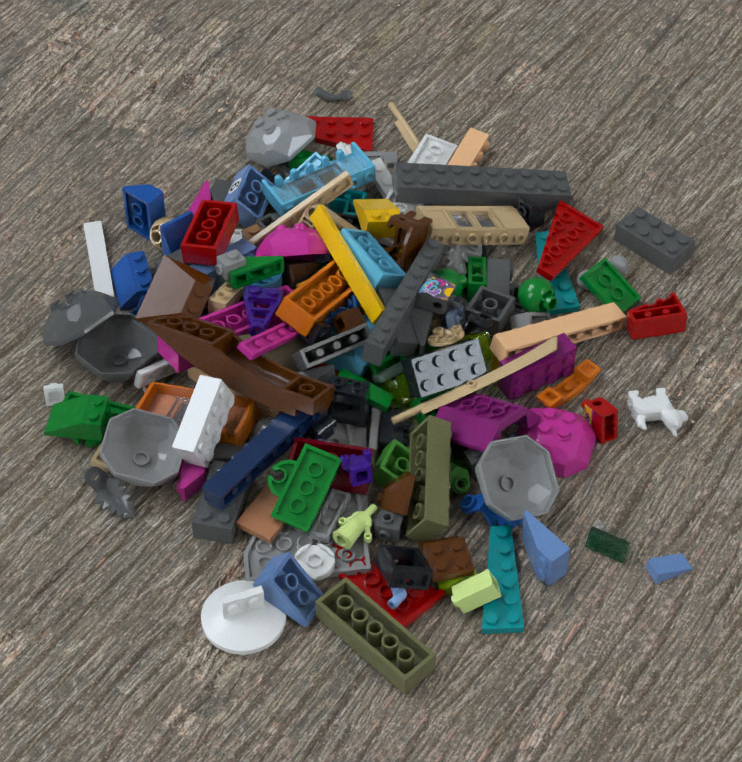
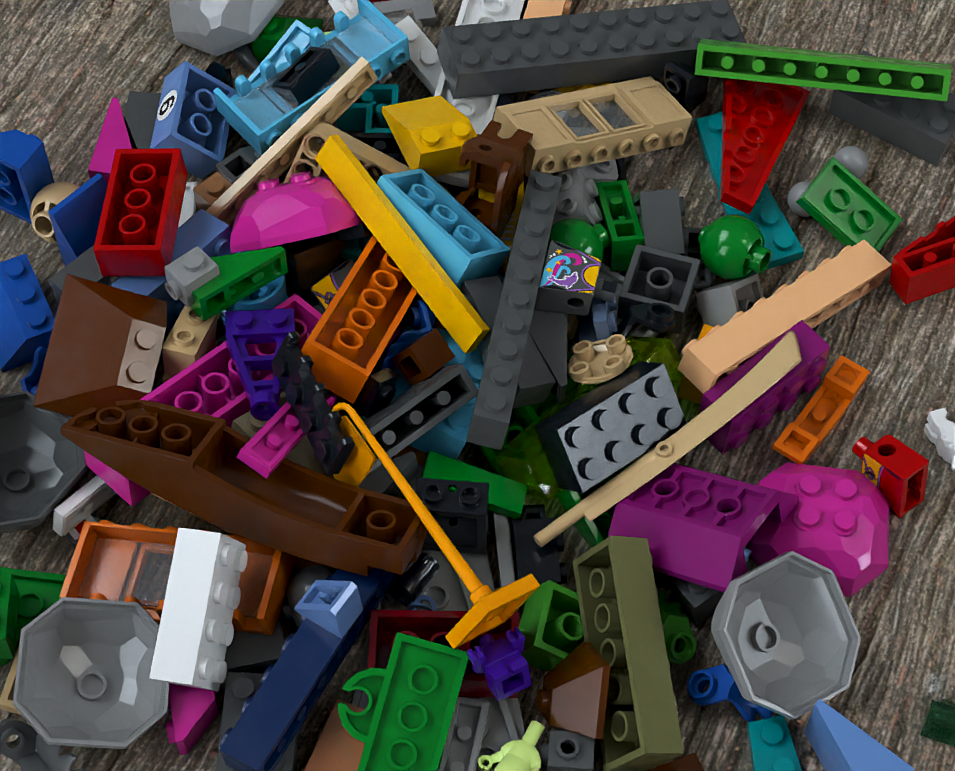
camera: 10 degrees left, 10 degrees up
sand green tile [372,361,404,383] -> none
none -> black slope [271,46,340,105]
none -> black hinge [271,331,355,475]
none -> medium blue slope [294,580,363,639]
none -> light orange piece [331,402,540,649]
none -> bright green brick [695,39,952,102]

